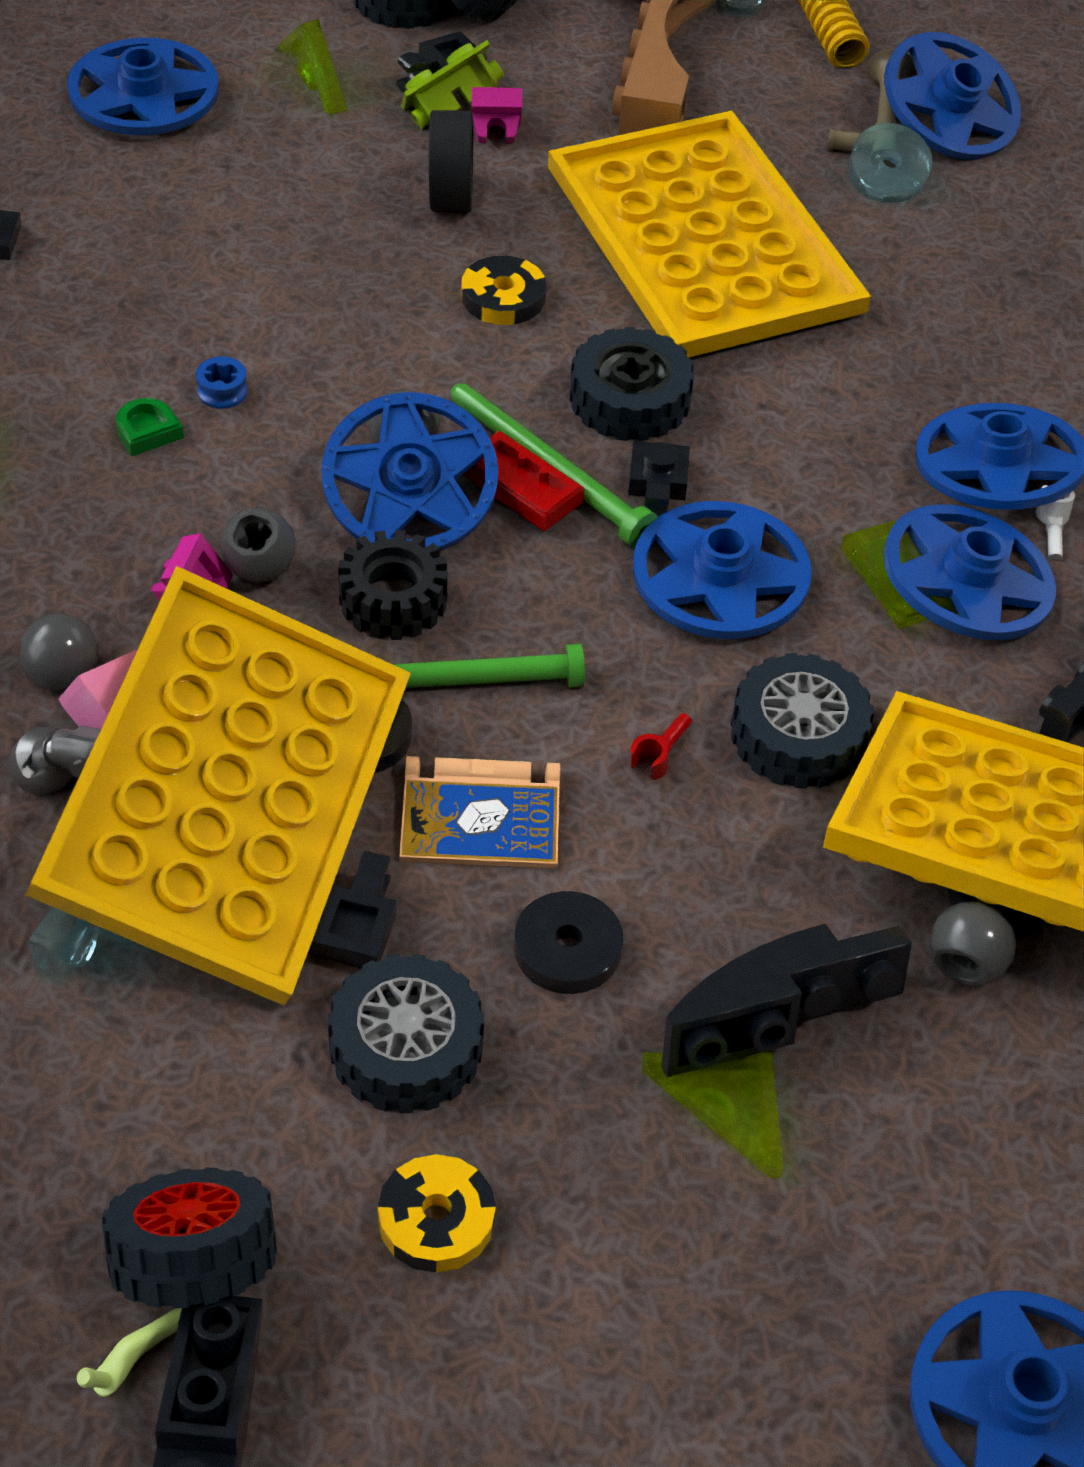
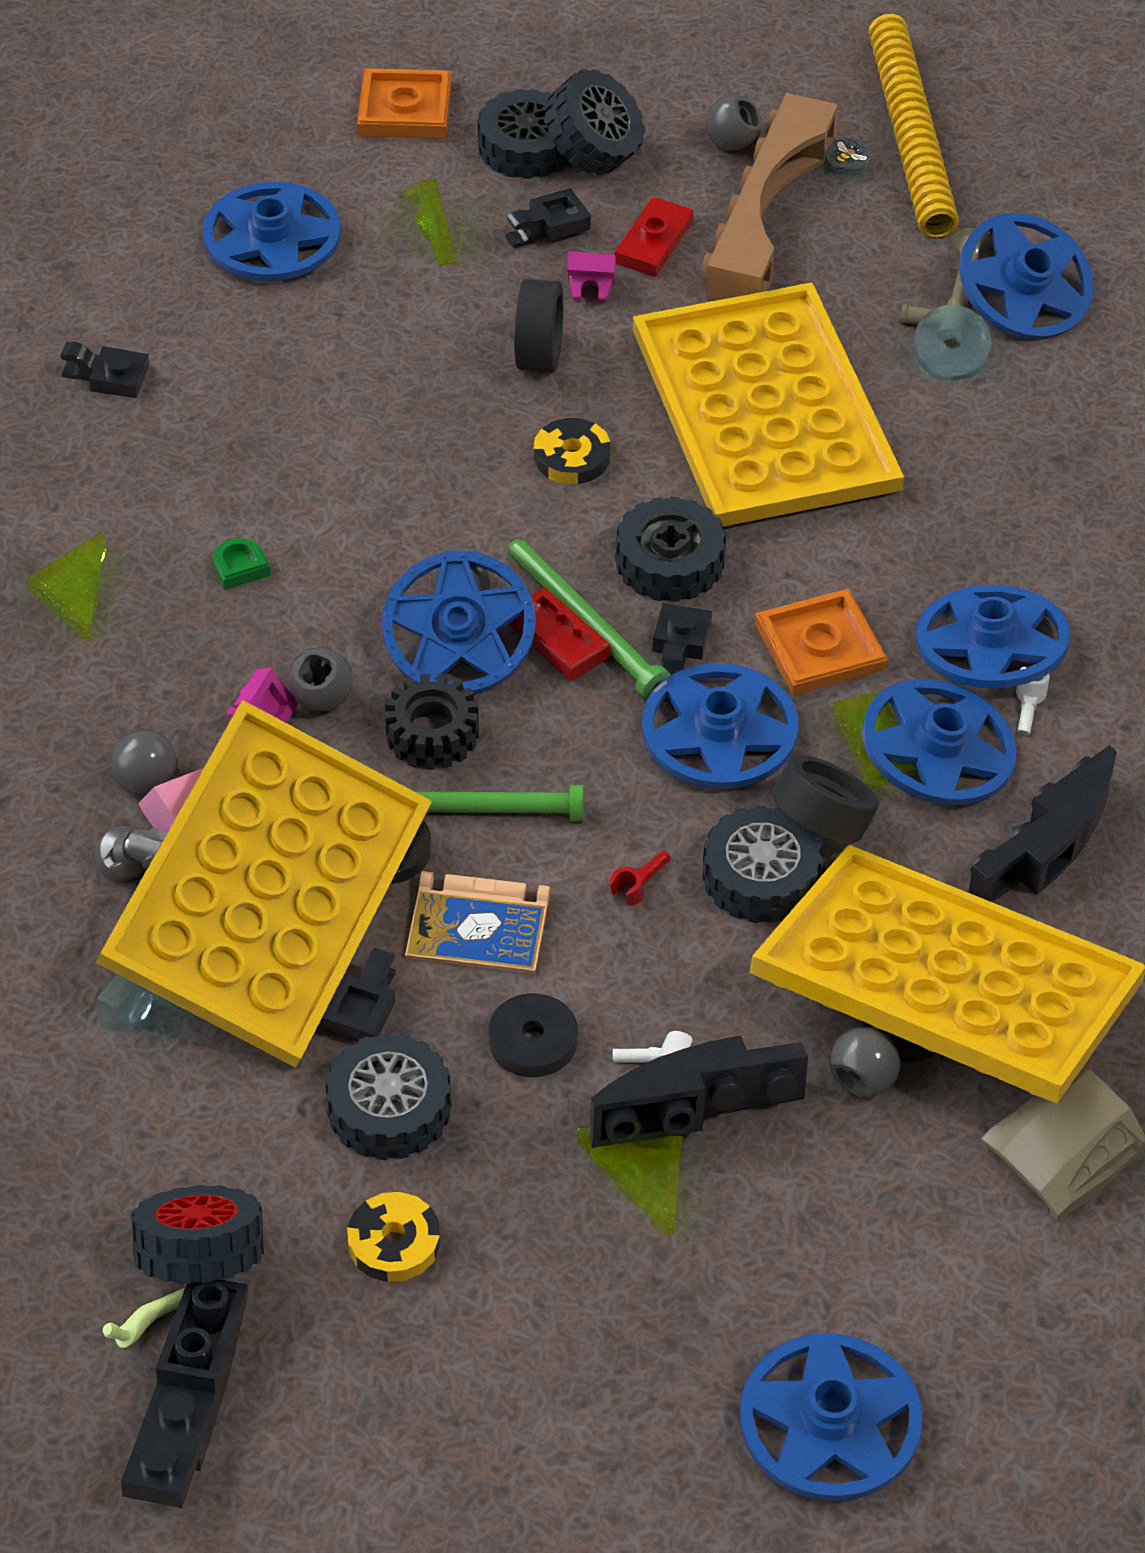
camera: 10 degrees right, 0 degrees up
blue bush [196,356,248,409] -> none
lime hinge [401,40,504,129] -> none
none -> white hand [613,1031,692,1063]
none -> red plate [614,196,694,277]
none -> orange tile [754,588,888,695]
none -> black tyre [772,754,879,844]

